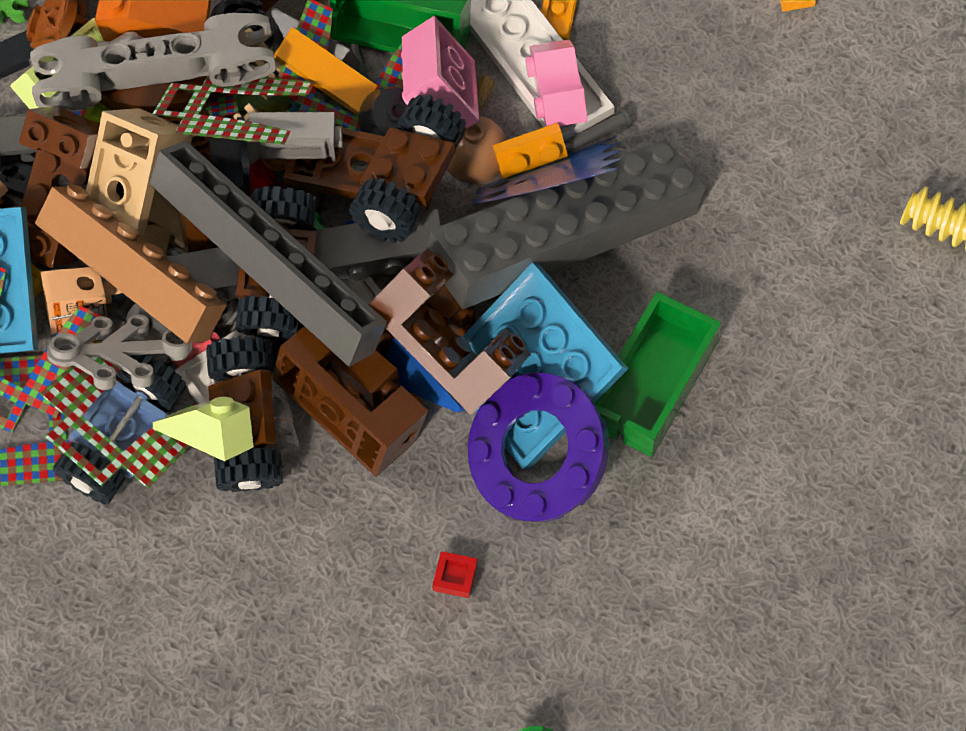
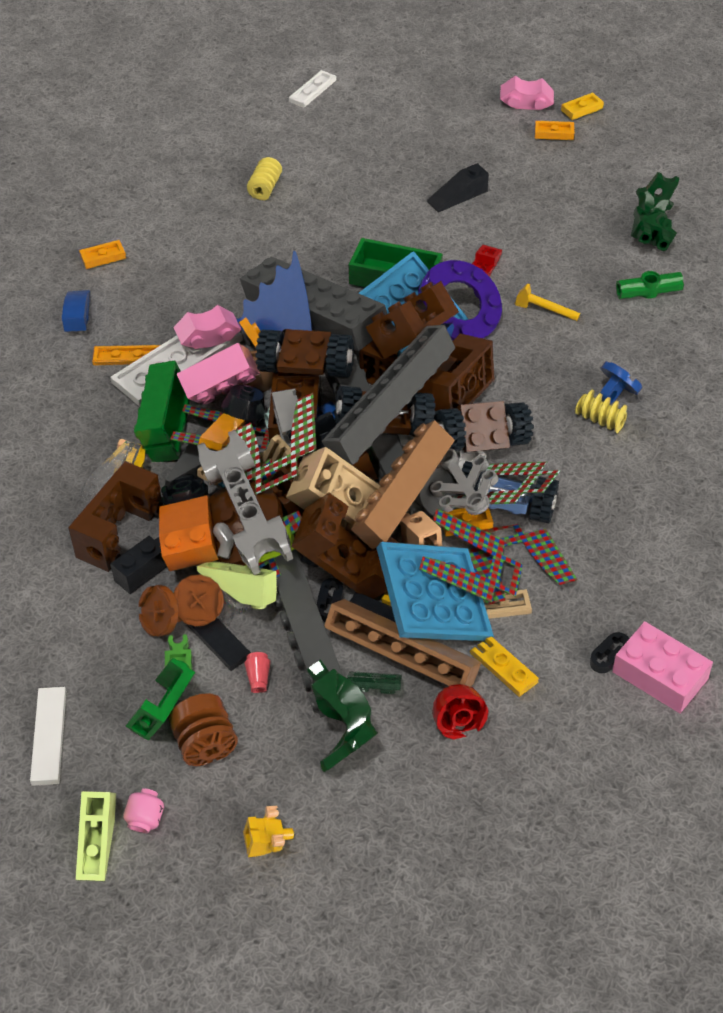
camera: 105 degrees left, 15 degrees down
yellowish green slope [152,397,253,461] -> none
red plate [432,551,478,598] -> none
none -> black slope [427,163,489,213]
none -> red slope [472,245,502,276]
none -> yellow piece [515,284,580,321]
none -> light yellow piece [575,389,627,433]
none -> blue tile [600,361,642,404]

